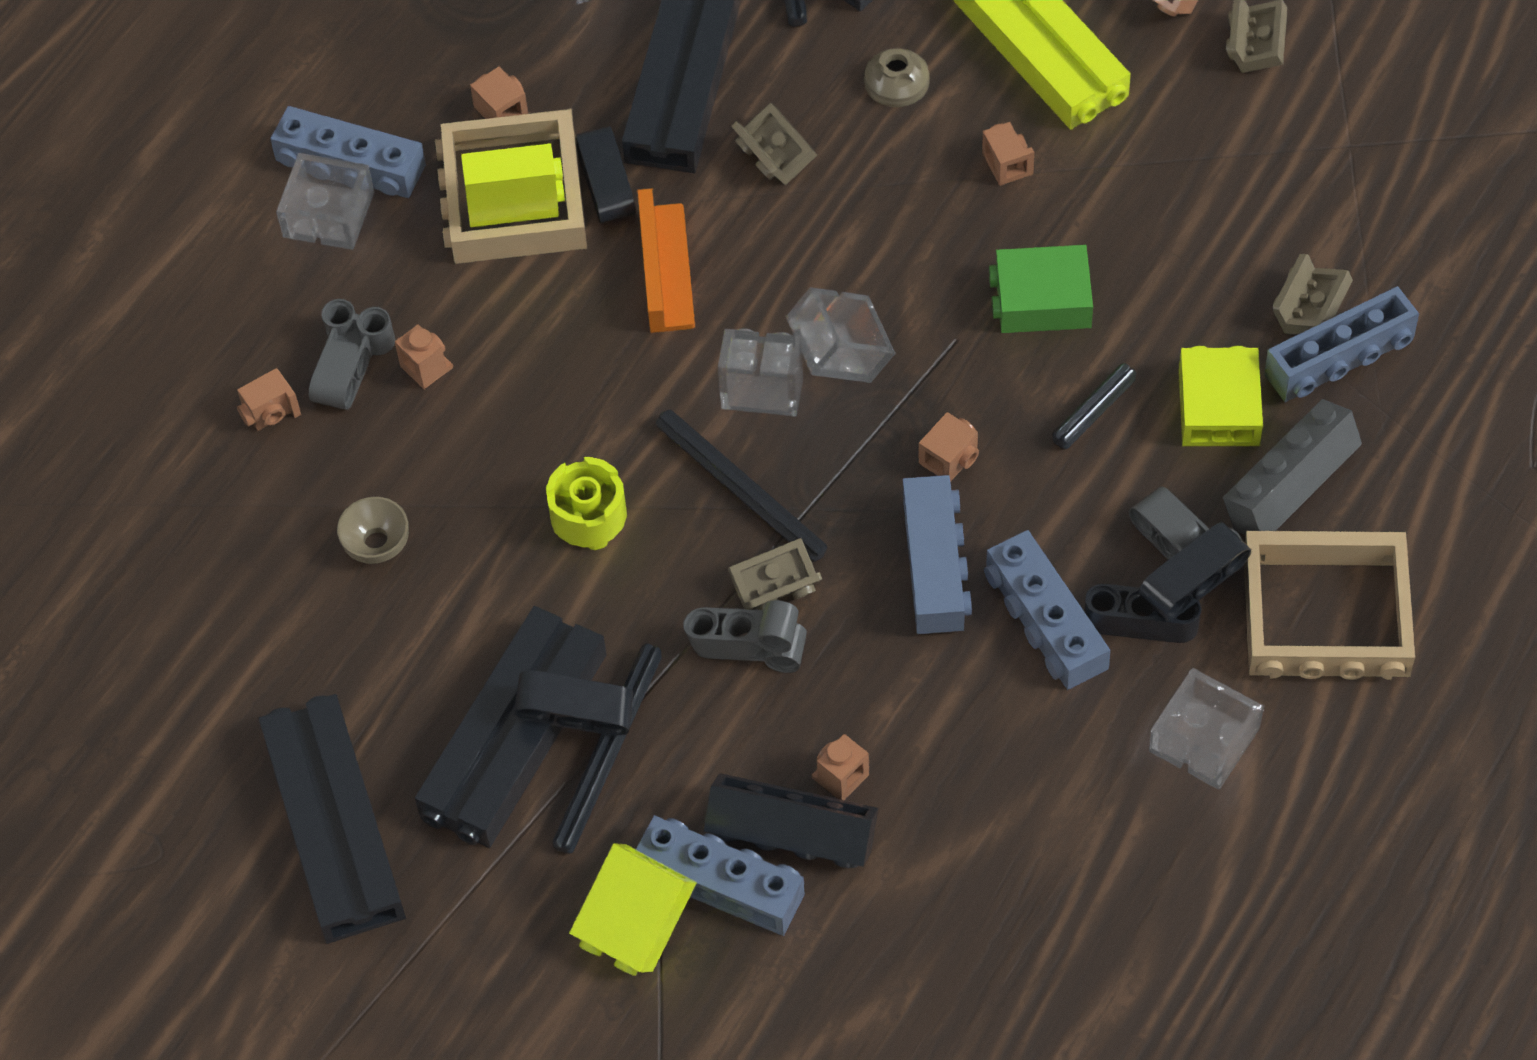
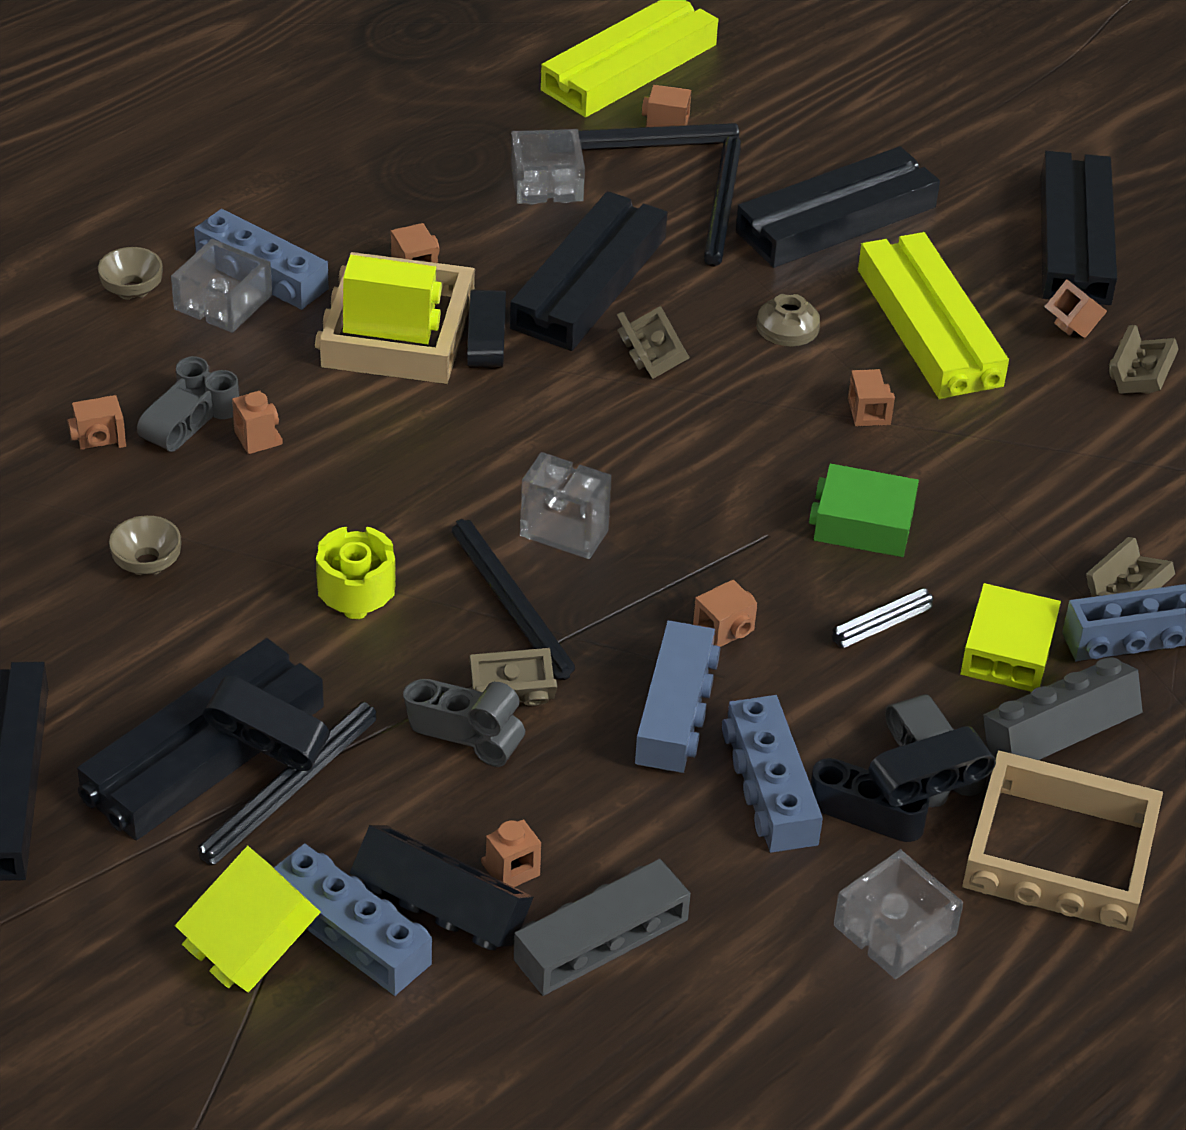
camera: 10 degrees right, 15 degrees down
orange panel [637,188,695,333] -> none
clear piece [786,287,896,383] -> none
none -> dark tan piece [98,247,163,300]
none -> dark grey brick [514,859,691,996]

